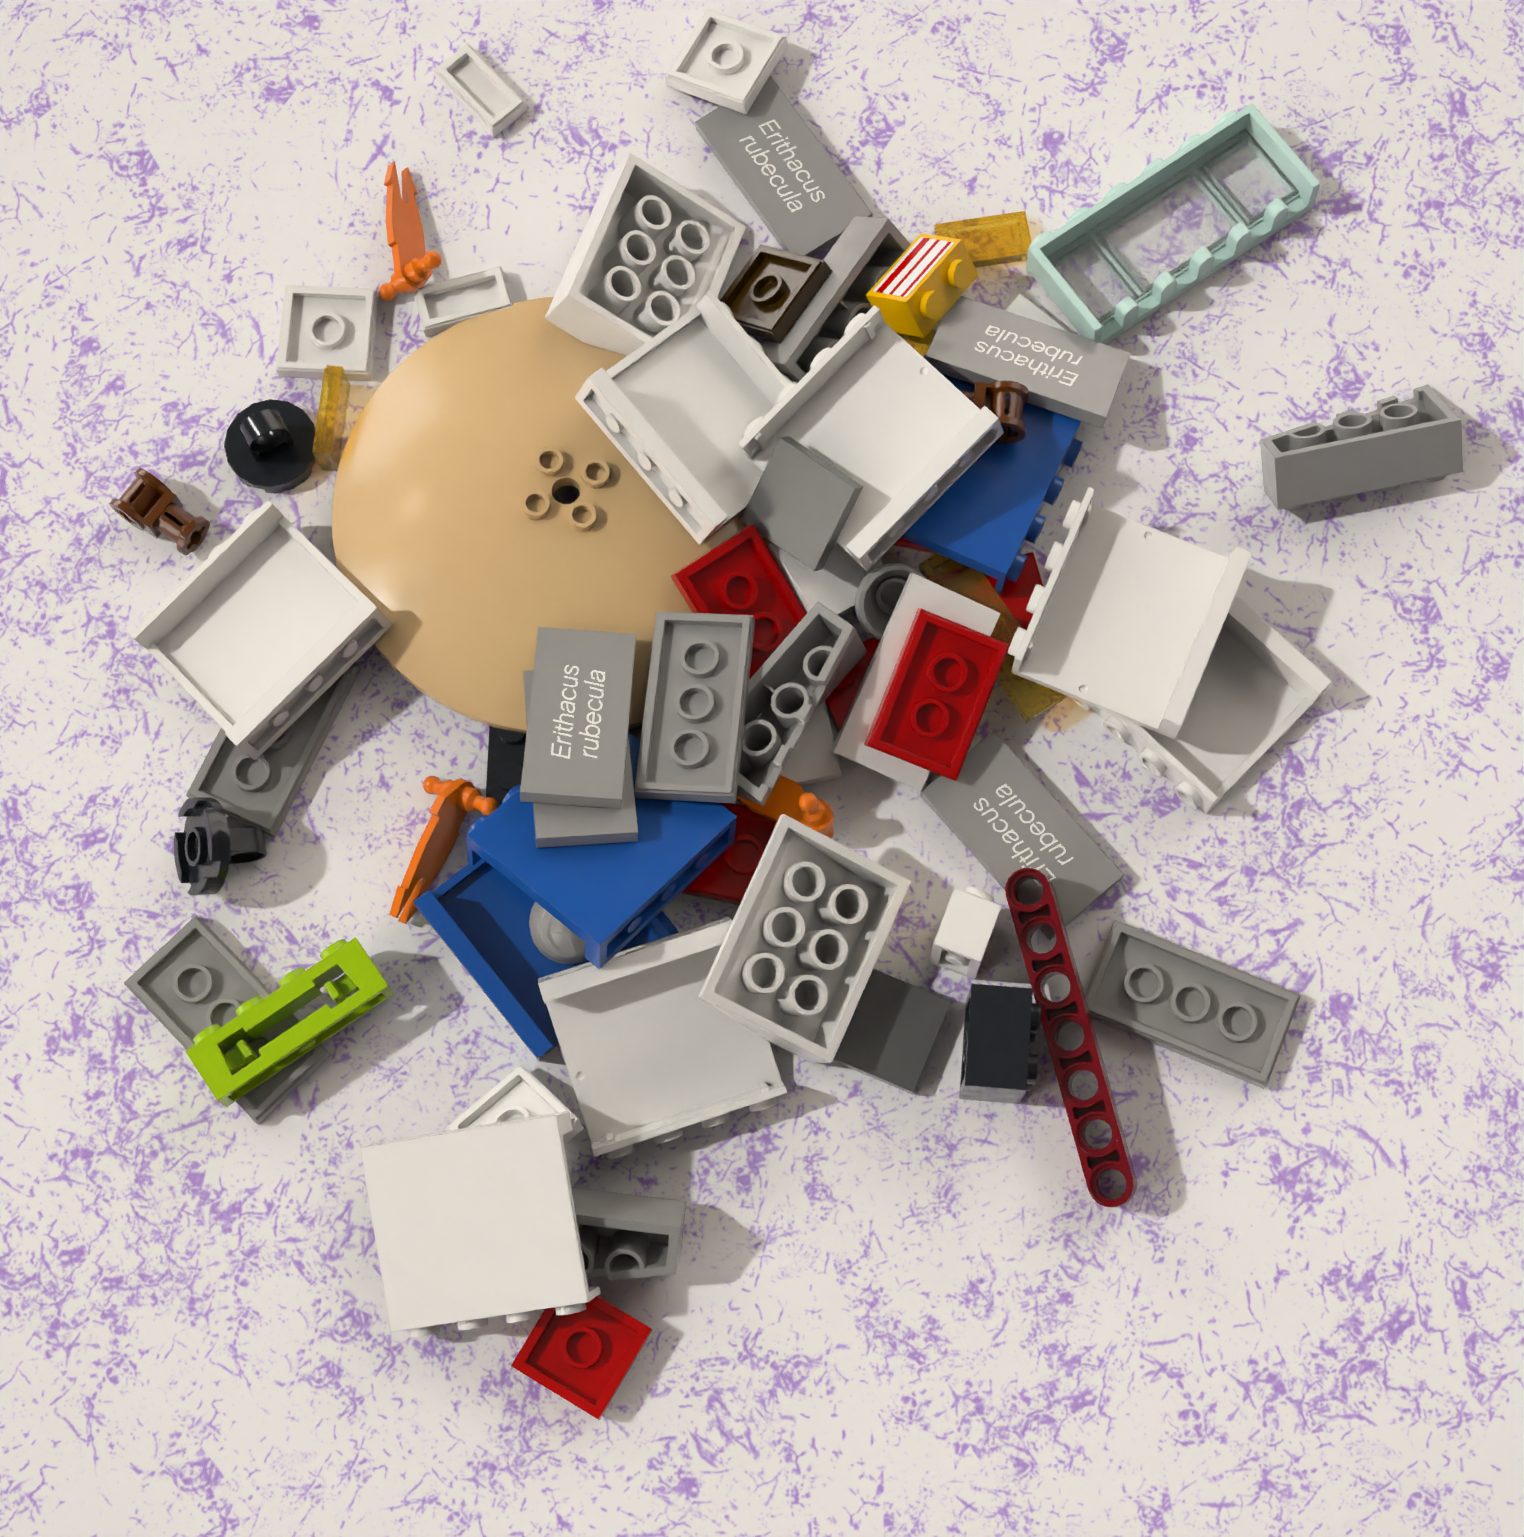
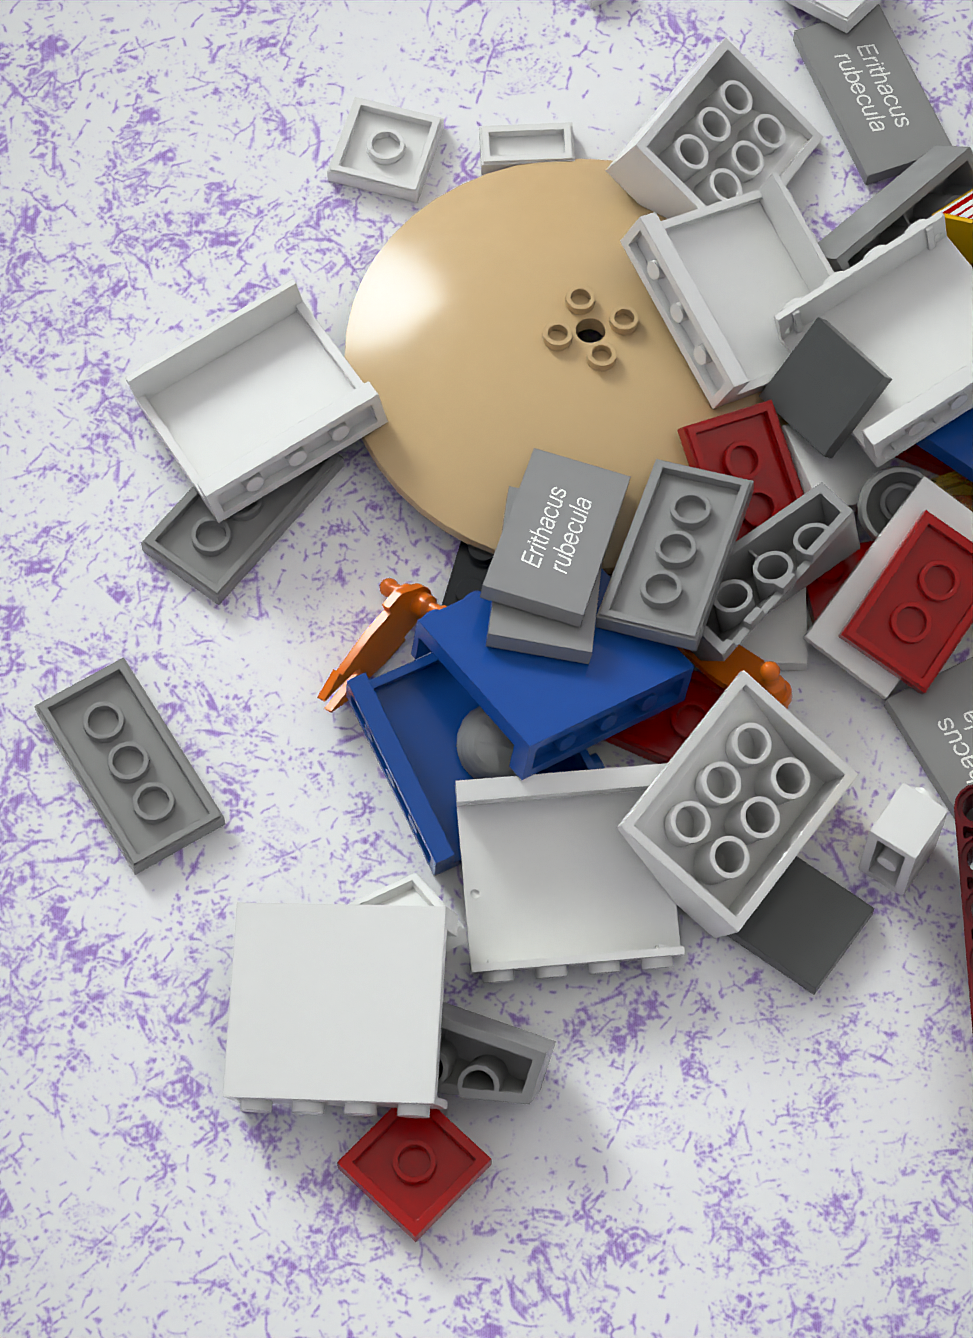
camera: 10 degrees right, 10 degrees down
reddish brown connector [109,467,210,556] -> none
black tile [174,797,267,896] -> none
lime brick [185,937,394,1107] -> none
black tile [224,399,321,494] -> none
clear yellow tile [312,365,351,471] -> none
orange piece [378,161,442,301] -> none
dark brown tile [720,244,832,344] -> none
black brick [959,984,1041,1104] -> none

